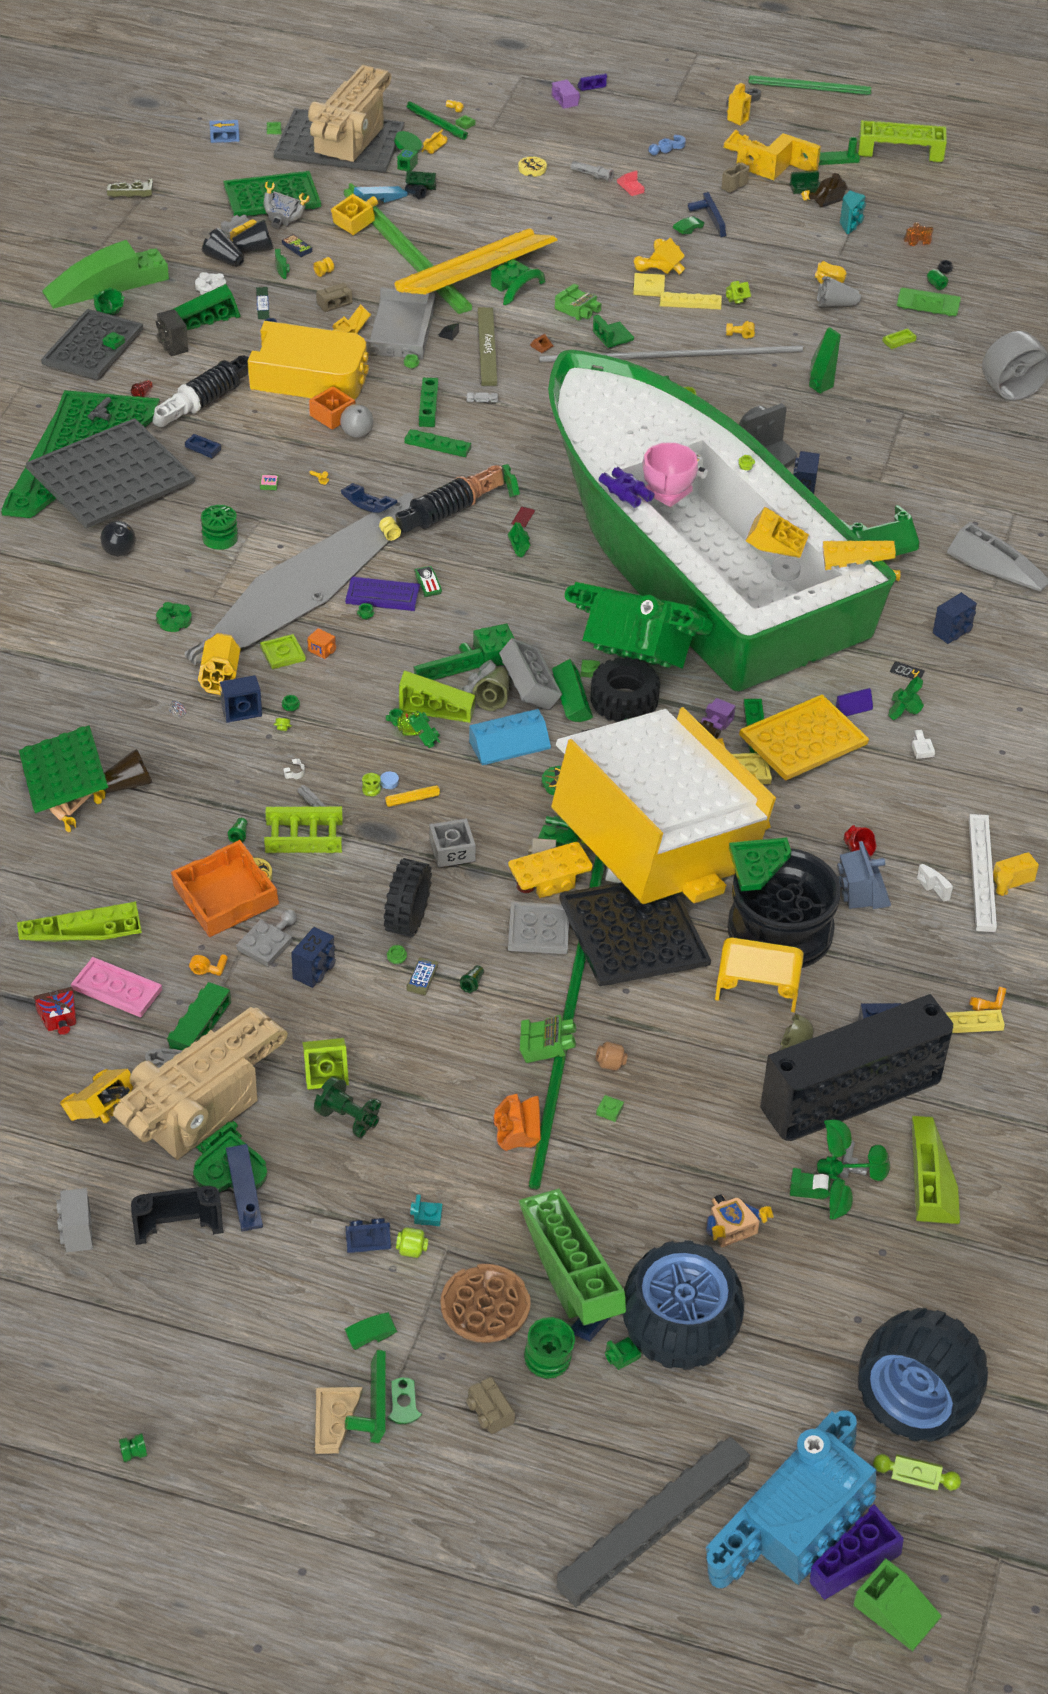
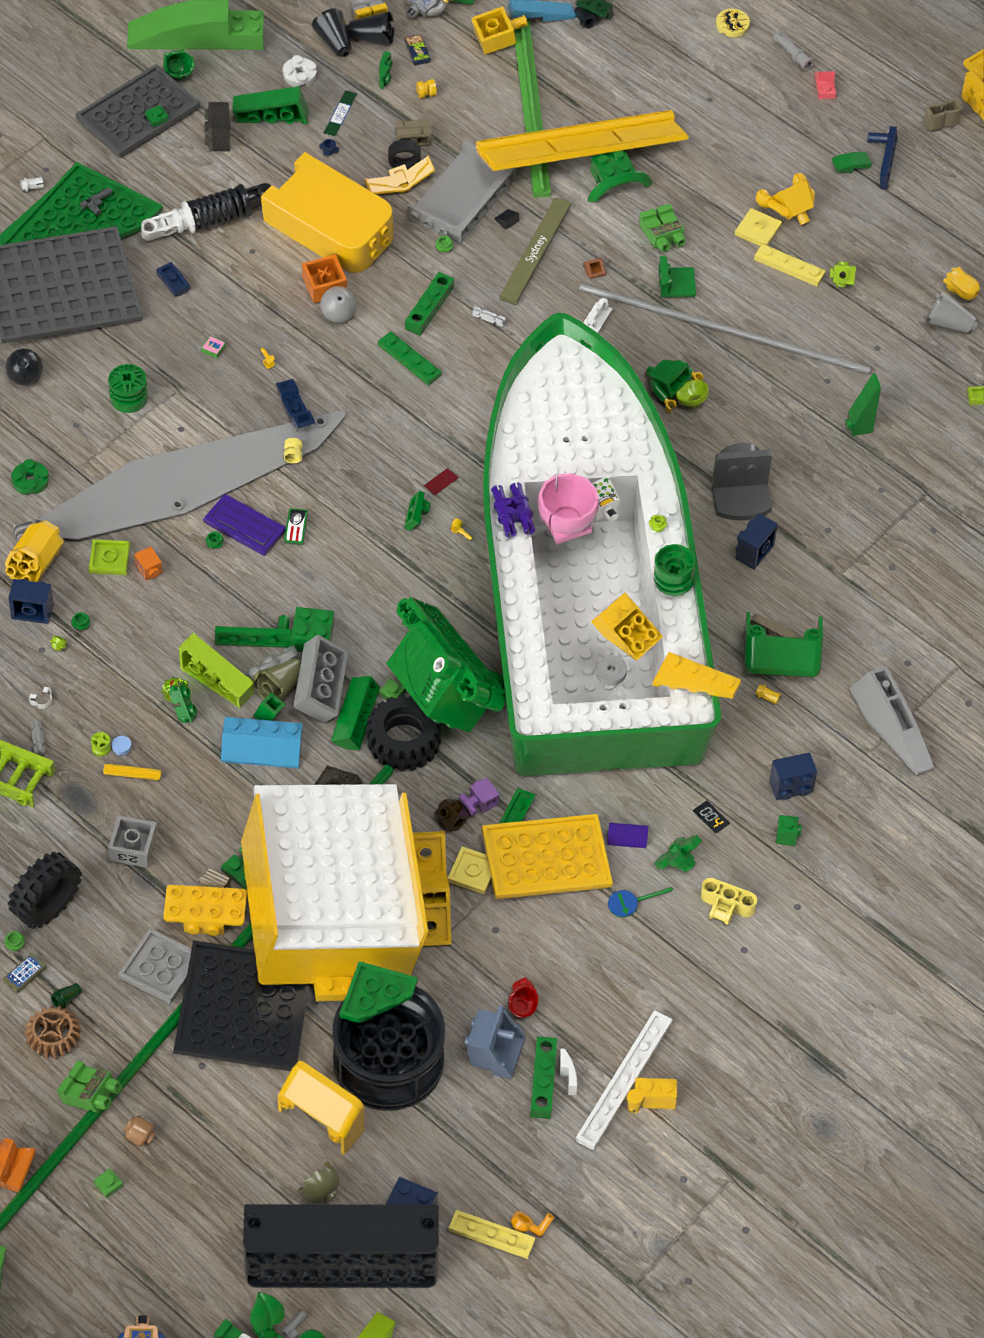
camera: 25 degrees right, 10 degrees up
clear red cone [131,380,153,397] -> none
green plate [385,708,407,726] -> none
black piece [395,465,504,533] -> none
green tile [501,464,520,498] -> none
medium blue piece [648,135,686,155] -> none
yellow leg [726,321,755,339] -> none
white plate [911,730,935,759] -> none
none -> white pin [20,177,43,192]
none -> medium nougat gear [25,1005,81,1059]
none -> green brick [253,693,286,721]
none -> black tyre [388,139,421,170]
none -> yellow hand [451,518,473,541]
none -> green piece [530,1036,557,1119]
none -> blue piece [608,887,673,918]
none -> green wheel [654,544,696,596]
none -> light yellow piece [700,878,757,925]
none -> green brick [776,815,802,846]

